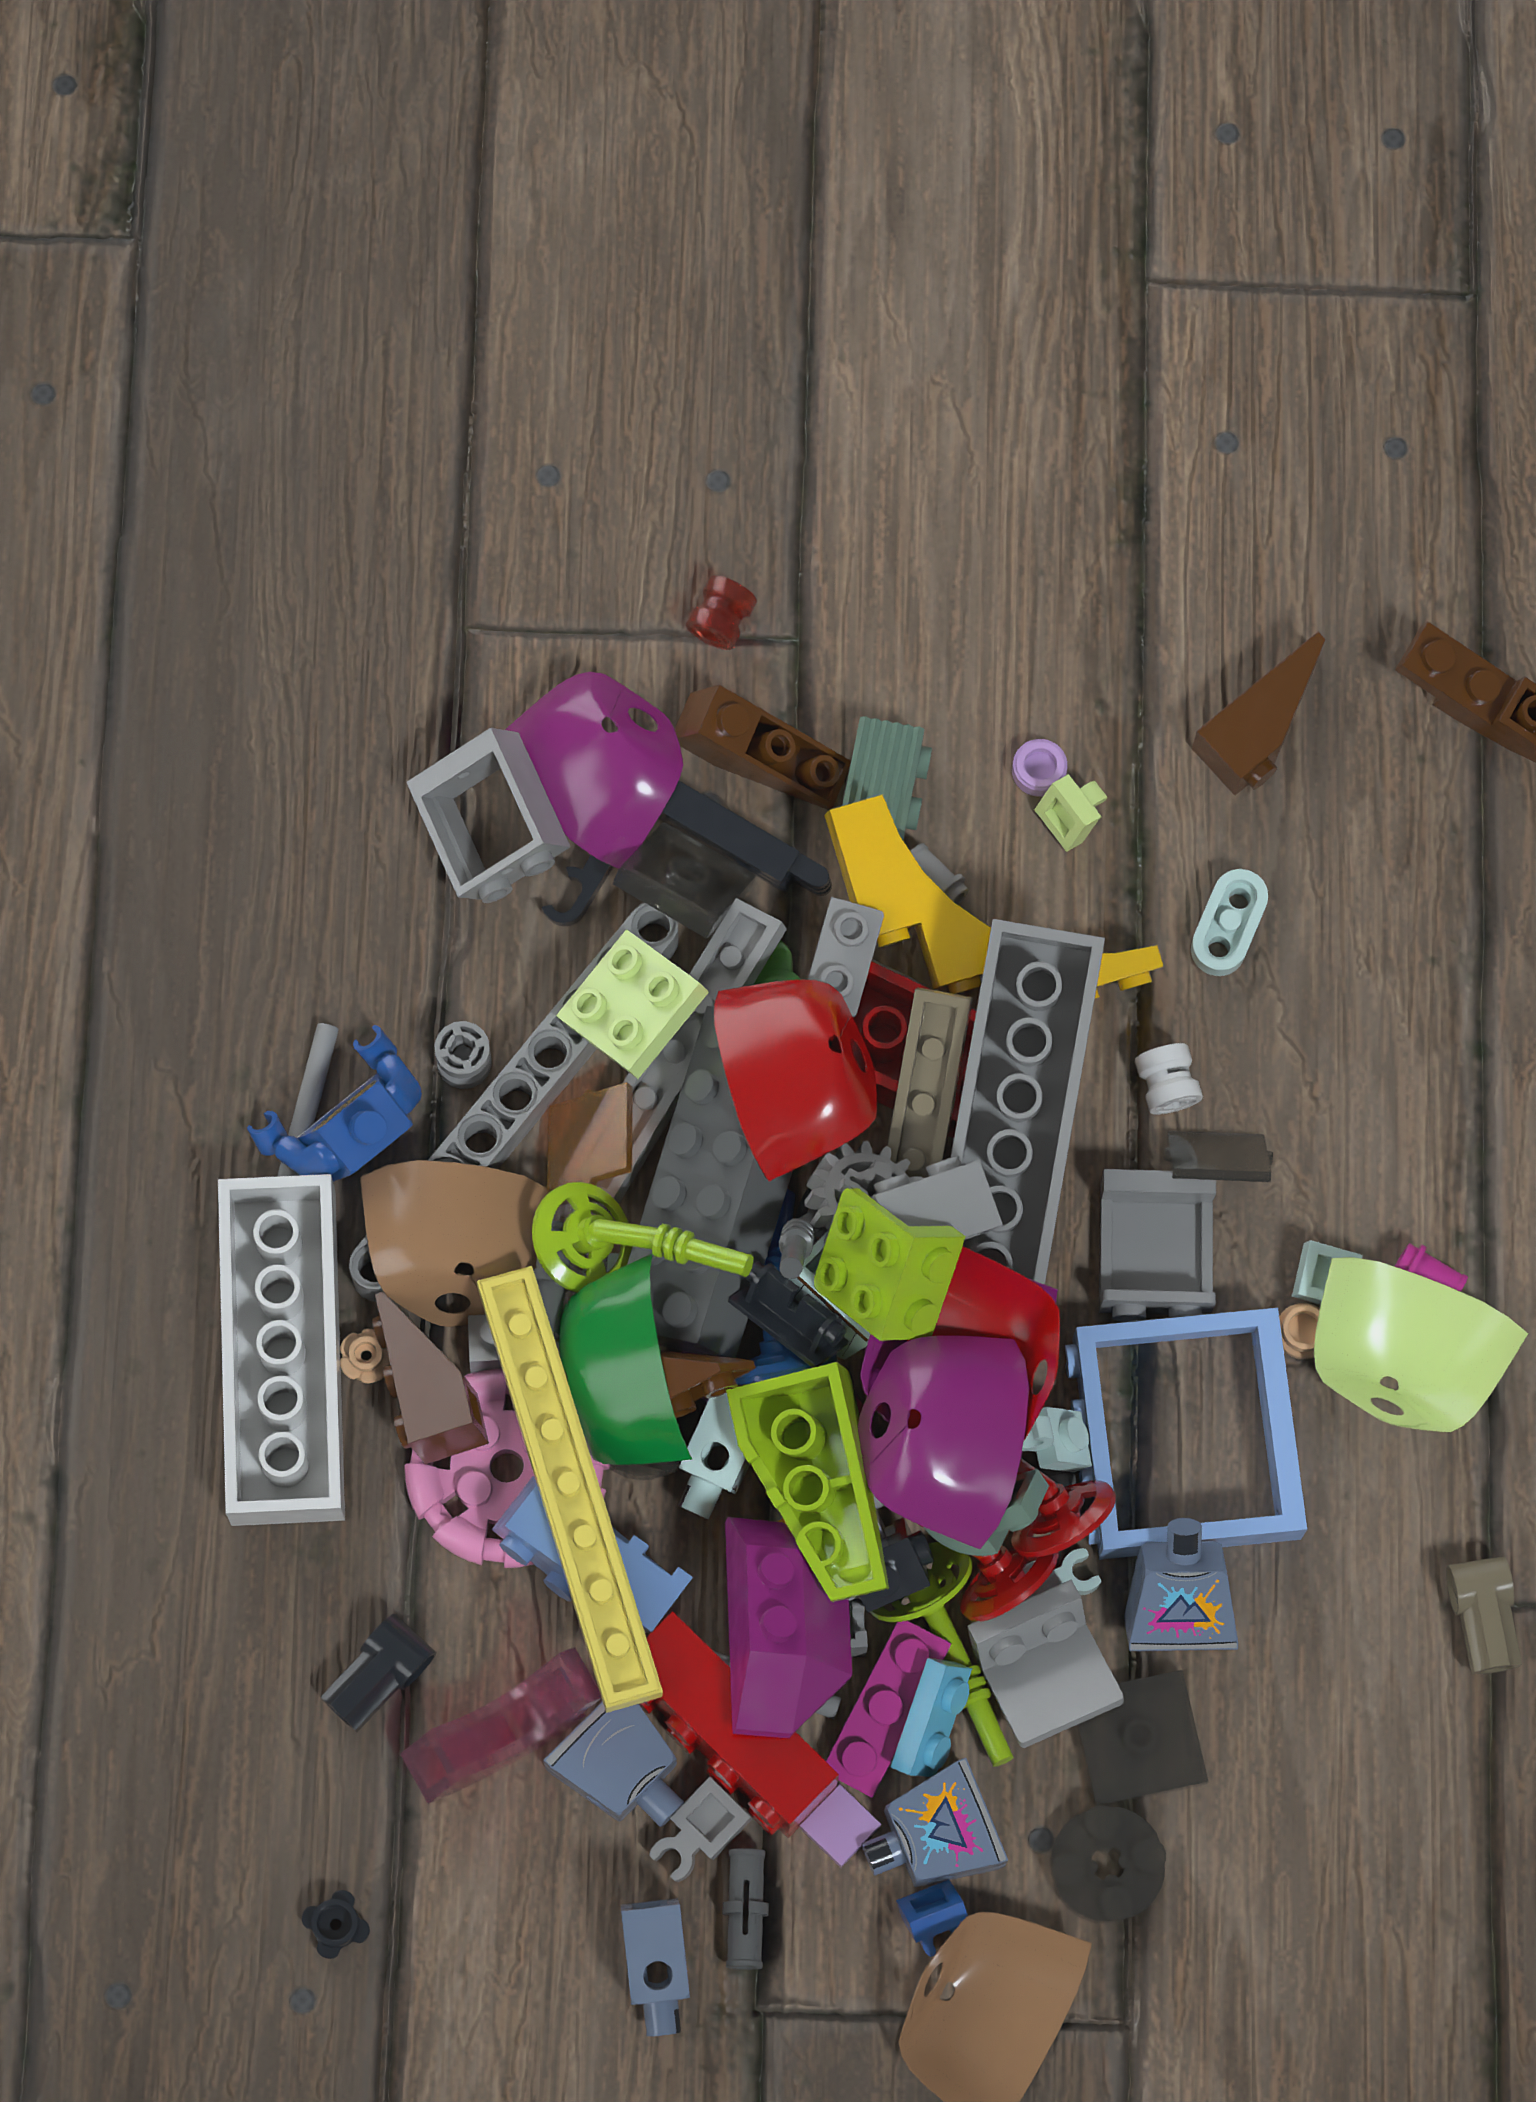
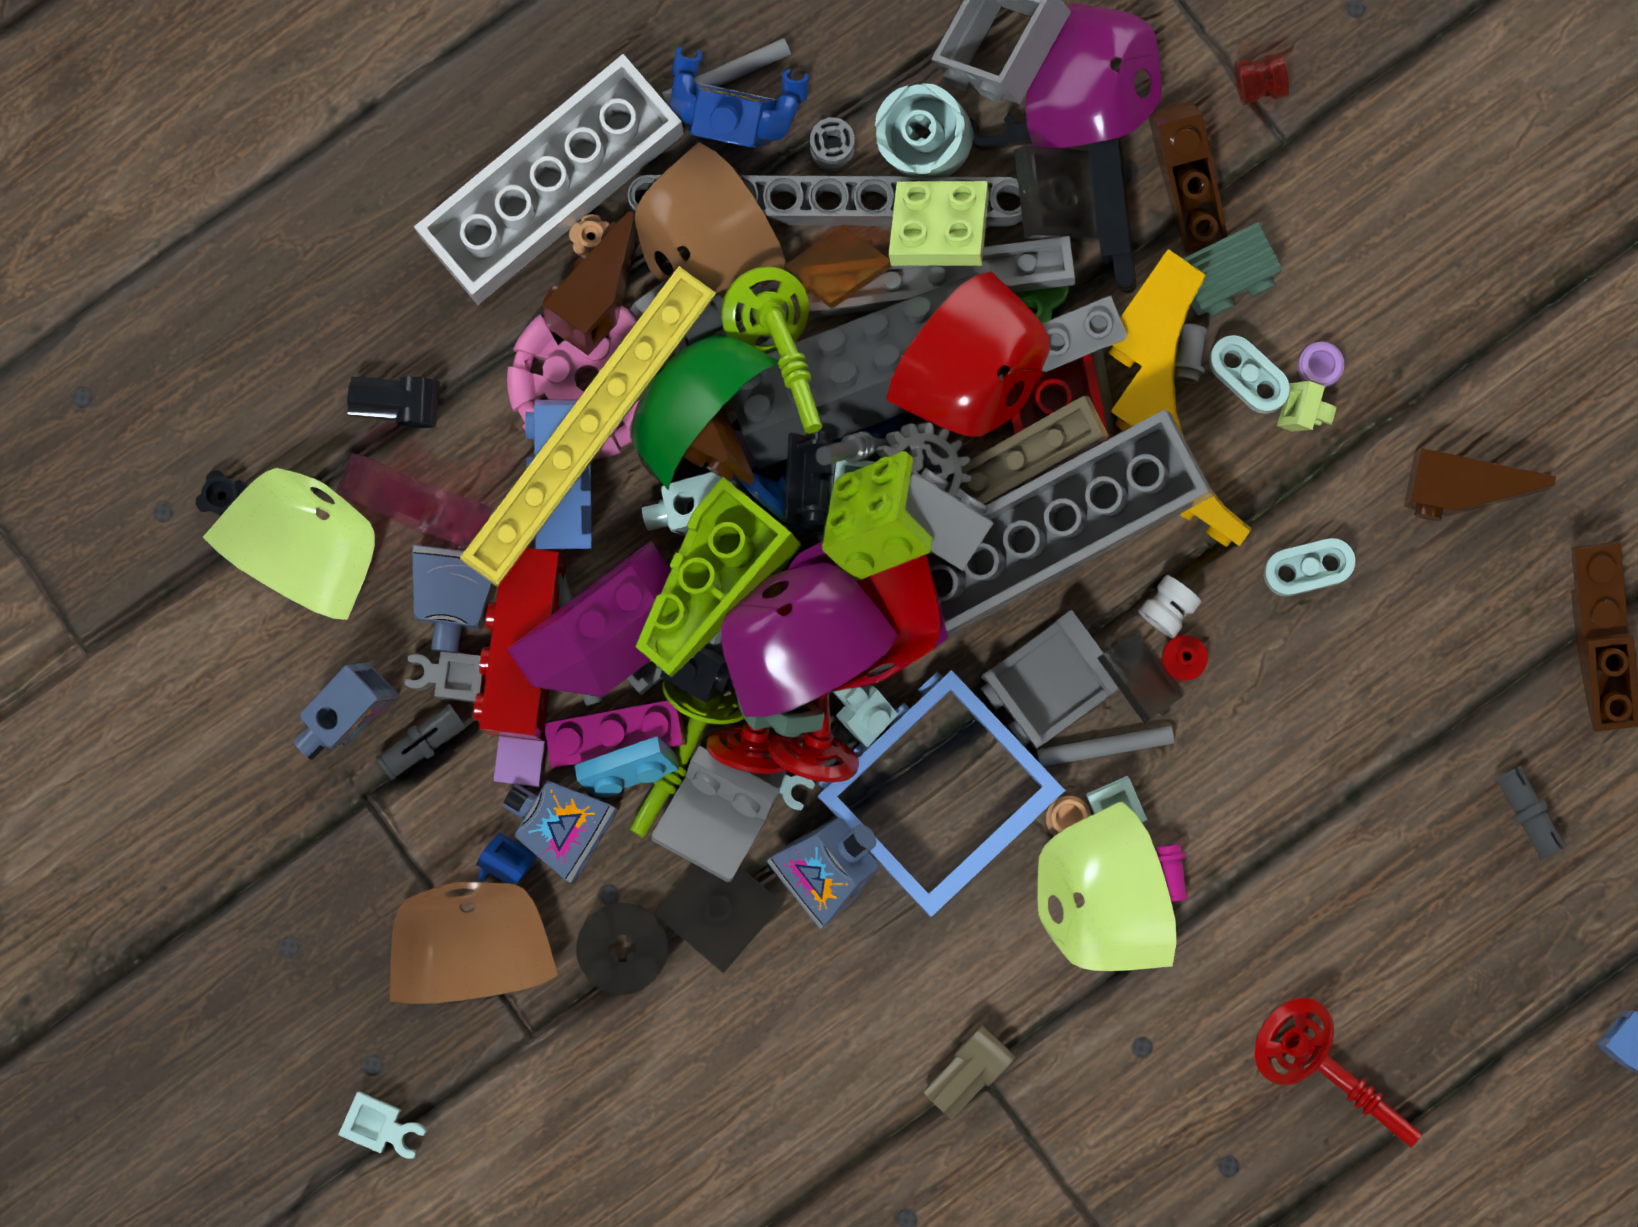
camera: 60 degrees right, 10 degrees up
none -> yellowish green piece [203,468,375,620]
none -> light aqua brick [875,83,974,177]
none -> light grey bar [1036,726,1174,767]
none -> red tile [1161,635,1208,682]
none -> light aqua plate [1209,335,1290,414]

